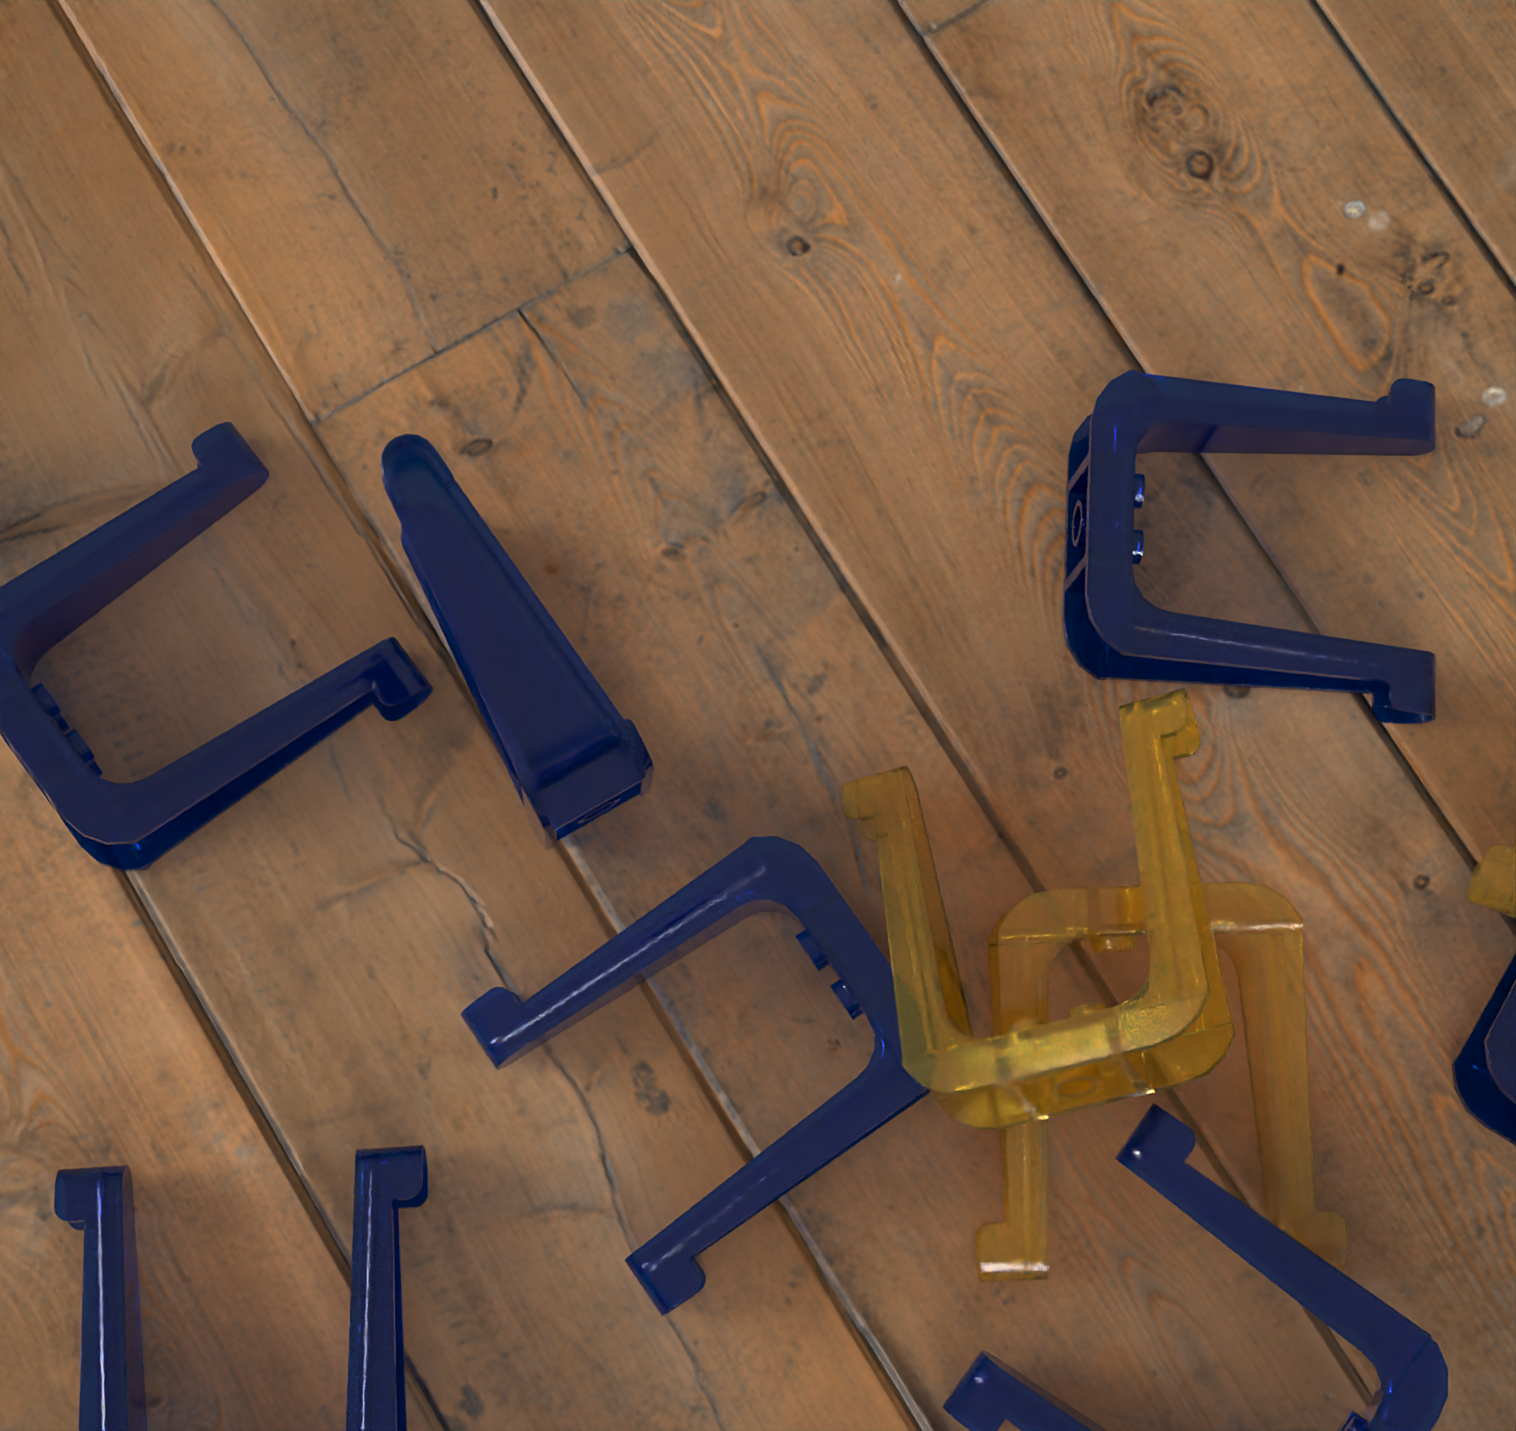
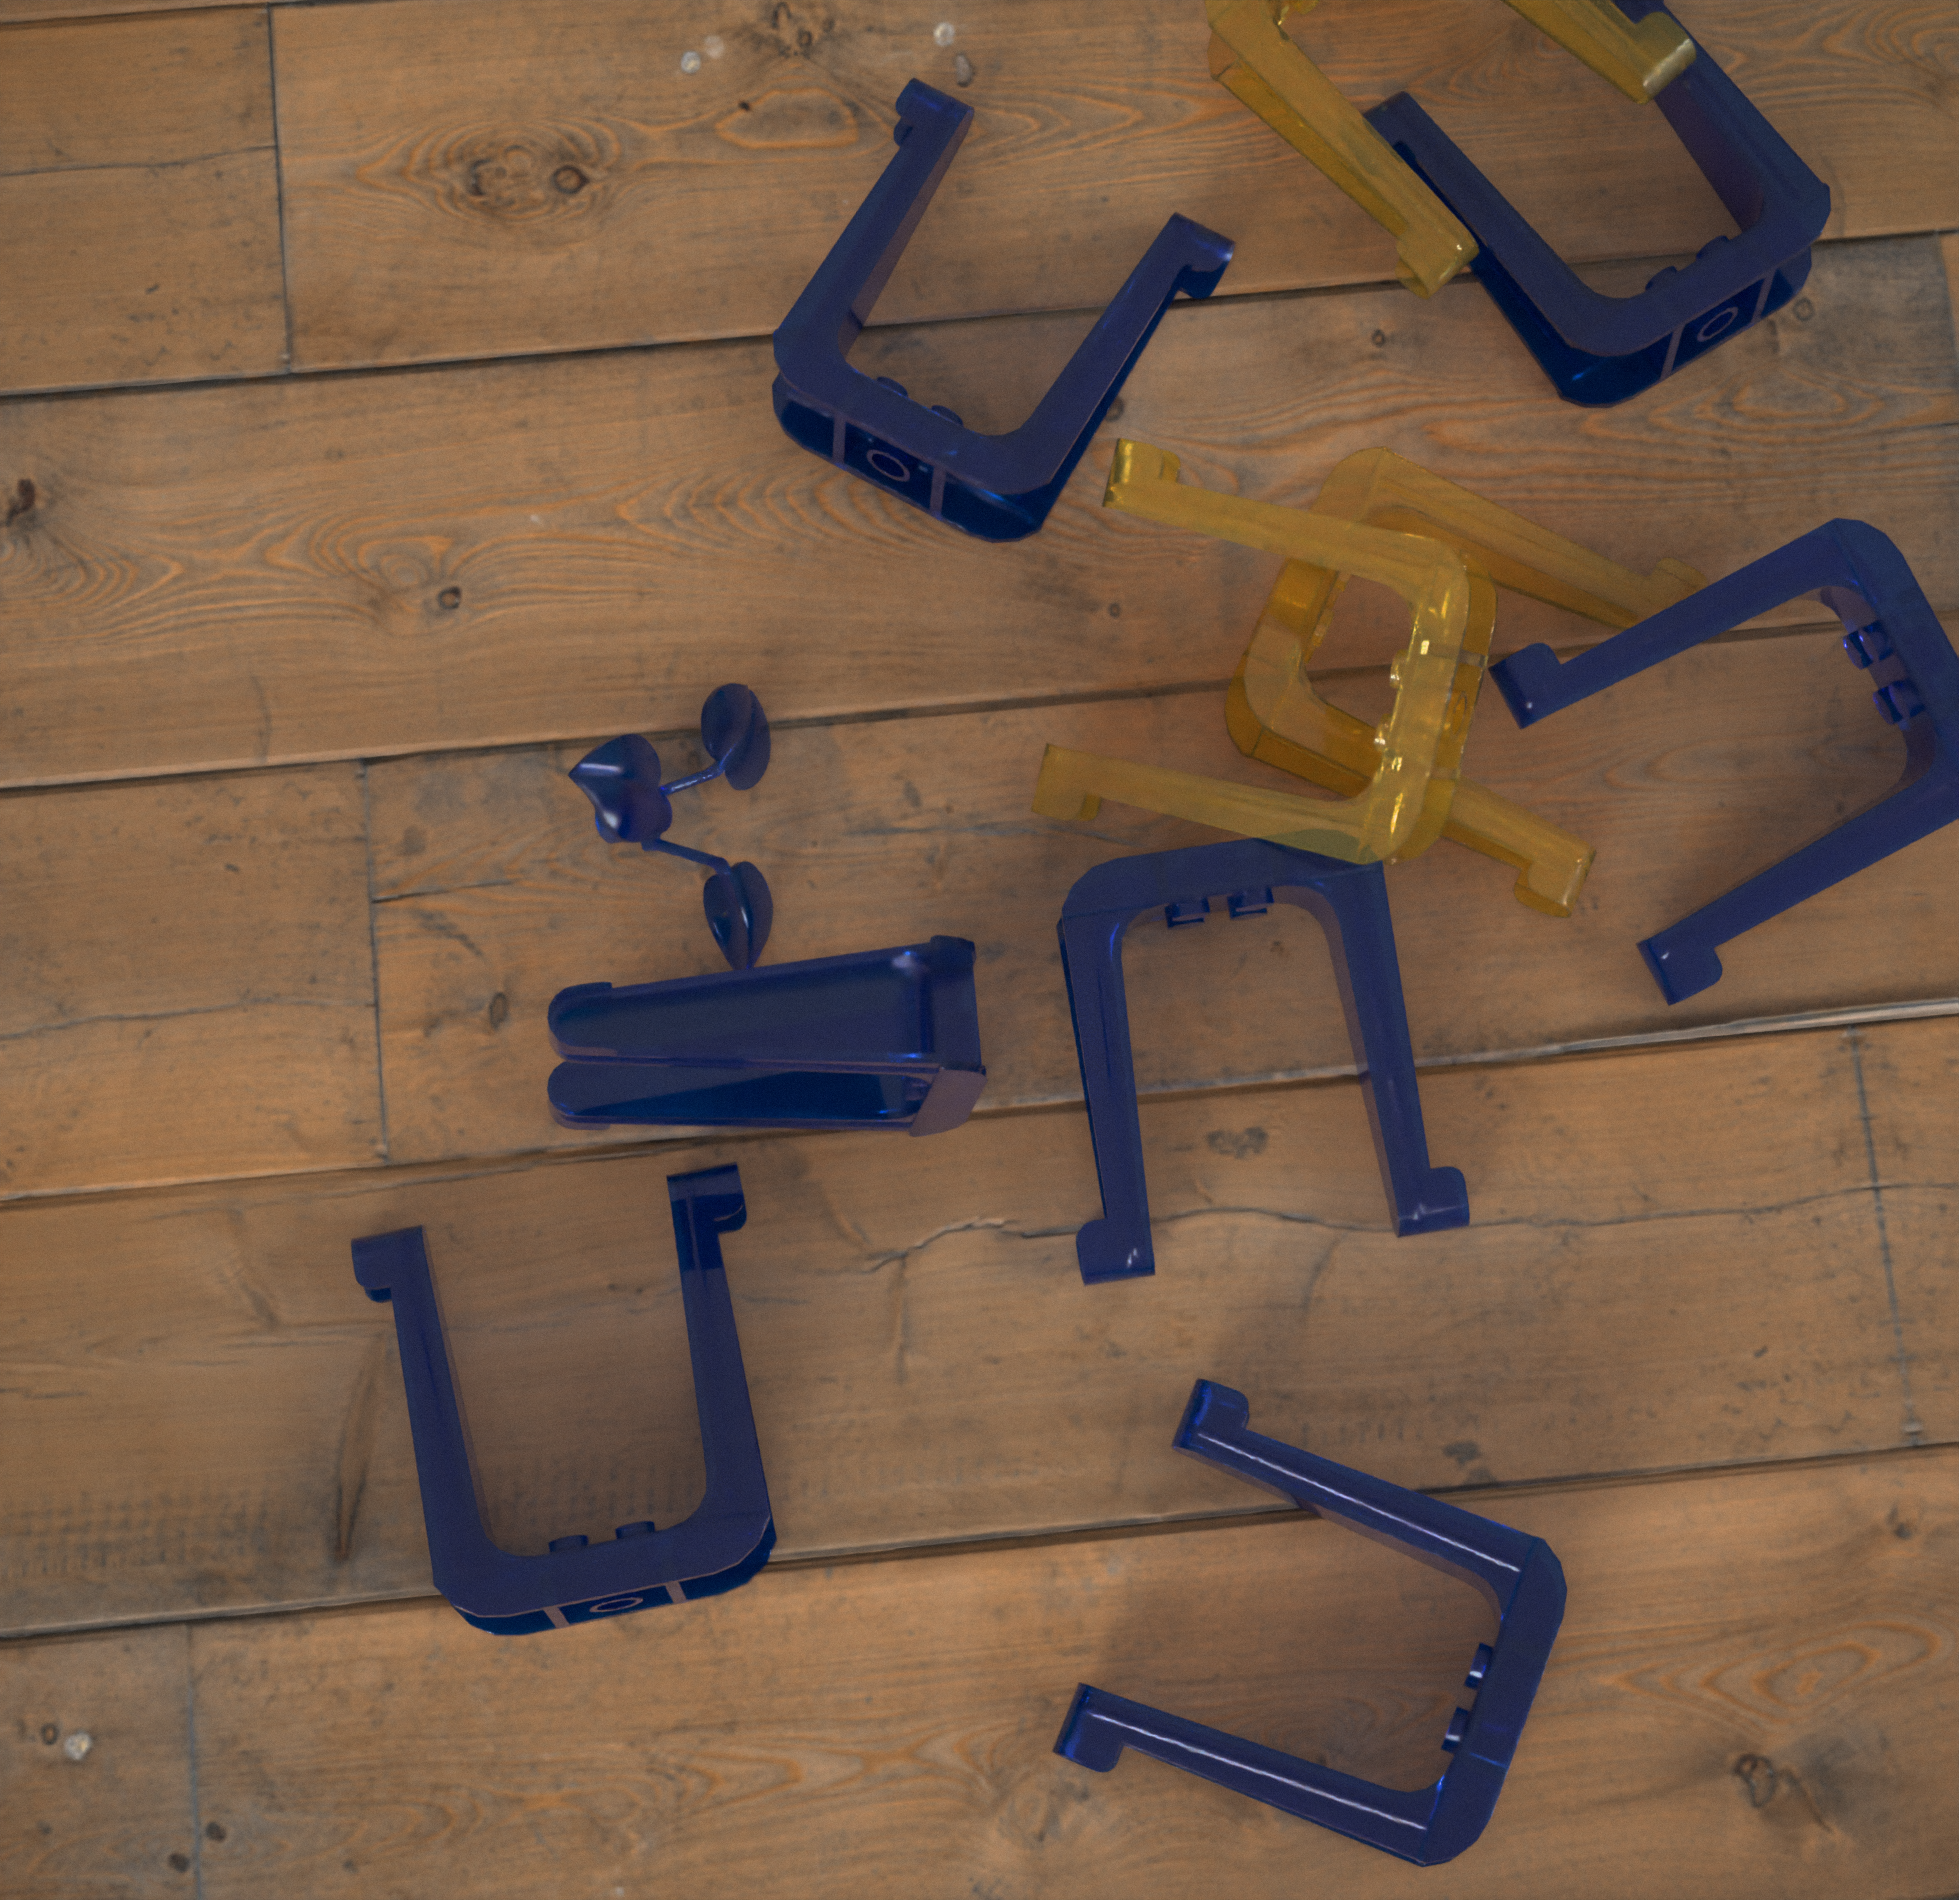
camera: 65 degrees left, 0 degrees up
none -> clear blue plant [568,683,773,976]

